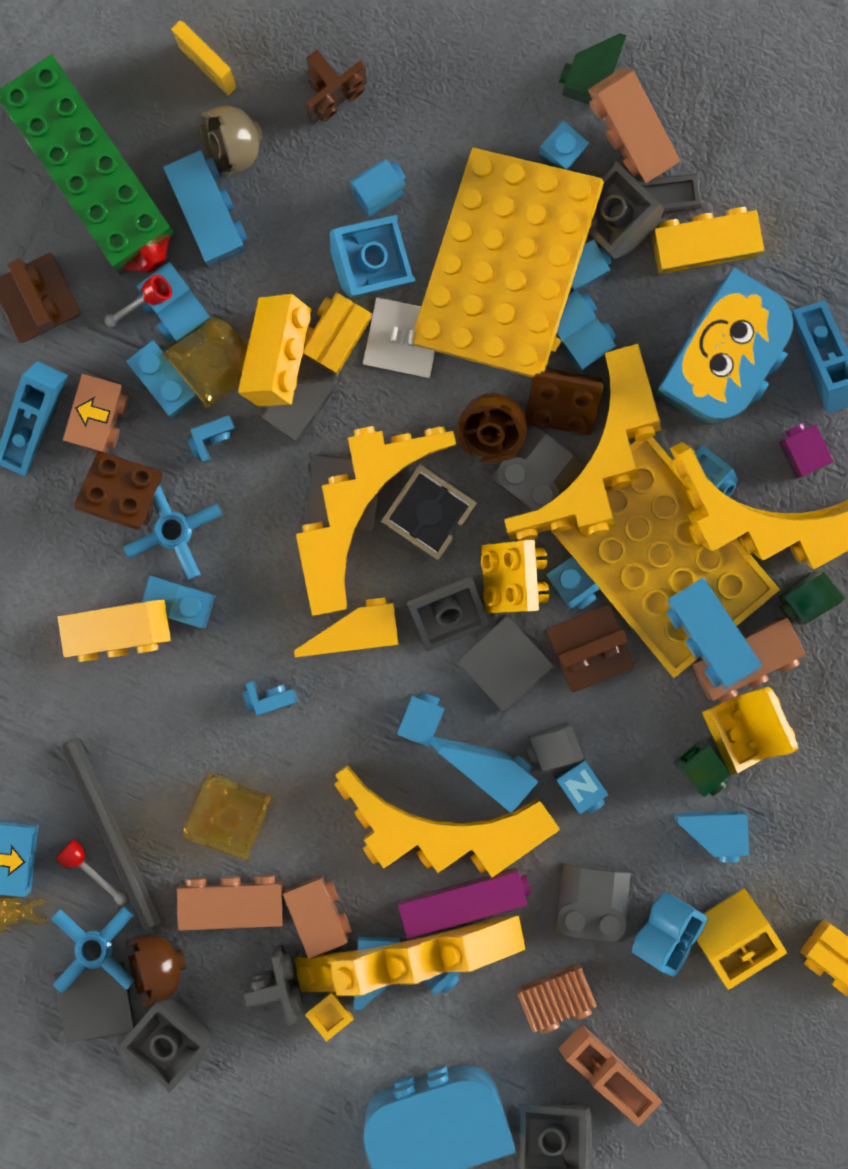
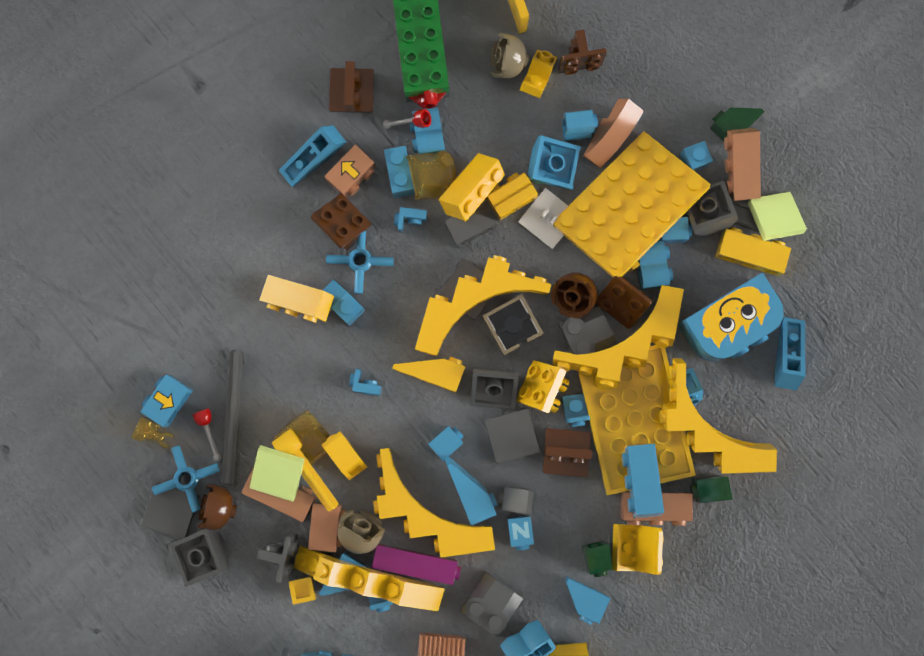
camera: 25 degrees right, 5 degrees down
dark azure brick [163,150,248,267] -> none
magenta brick [779,423,834,479] -> none
none -> yellowish green tile [250,445,305,502]
none -> yellow axle [272,428,339,511]
none -> yellow slope [321,432,368,480]
none -> dark tan cylinder [337,510,385,554]
none -> yellow slope [520,49,558,98]
none -> nougat slope [583,99,643,168]
none -> yellowish green tile [747,192,807,241]

